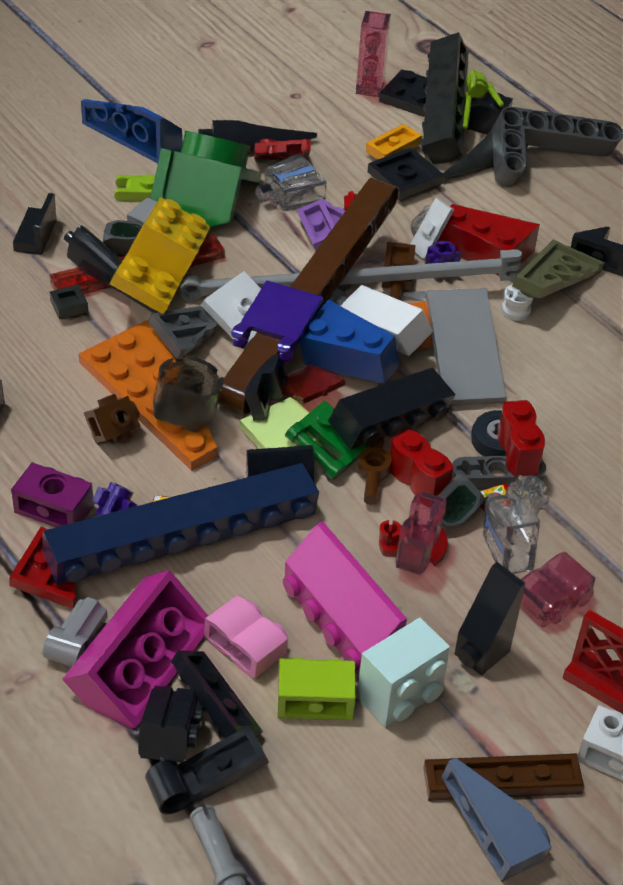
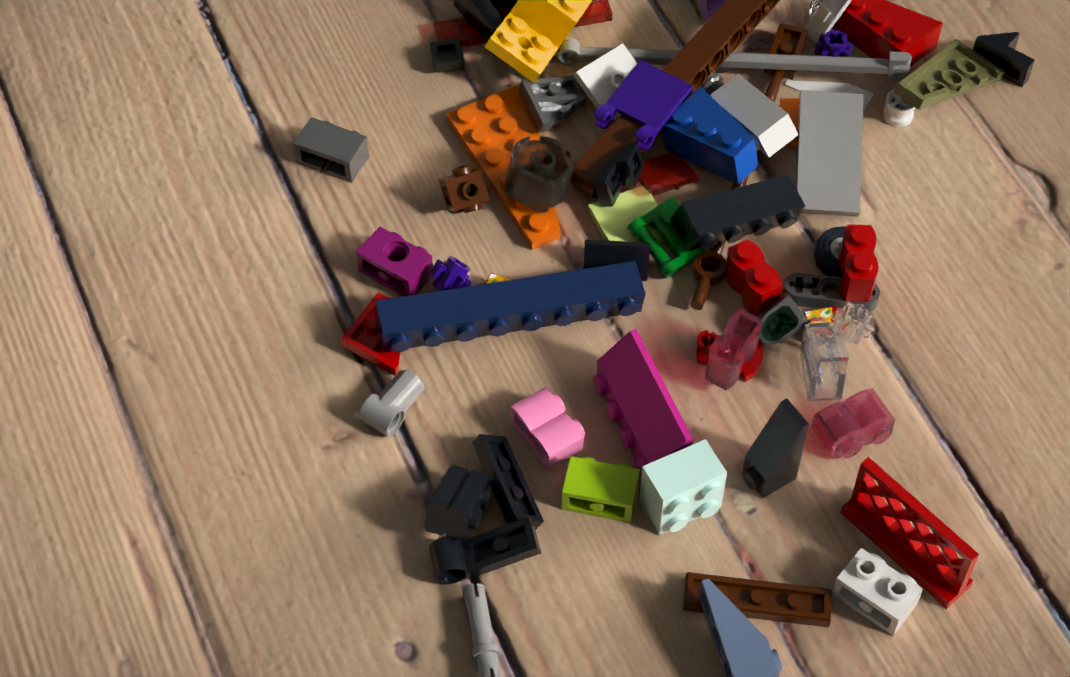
camera: 15 degrees right, 10 degrees up
dark pink slope [62,570,208,729] -> none

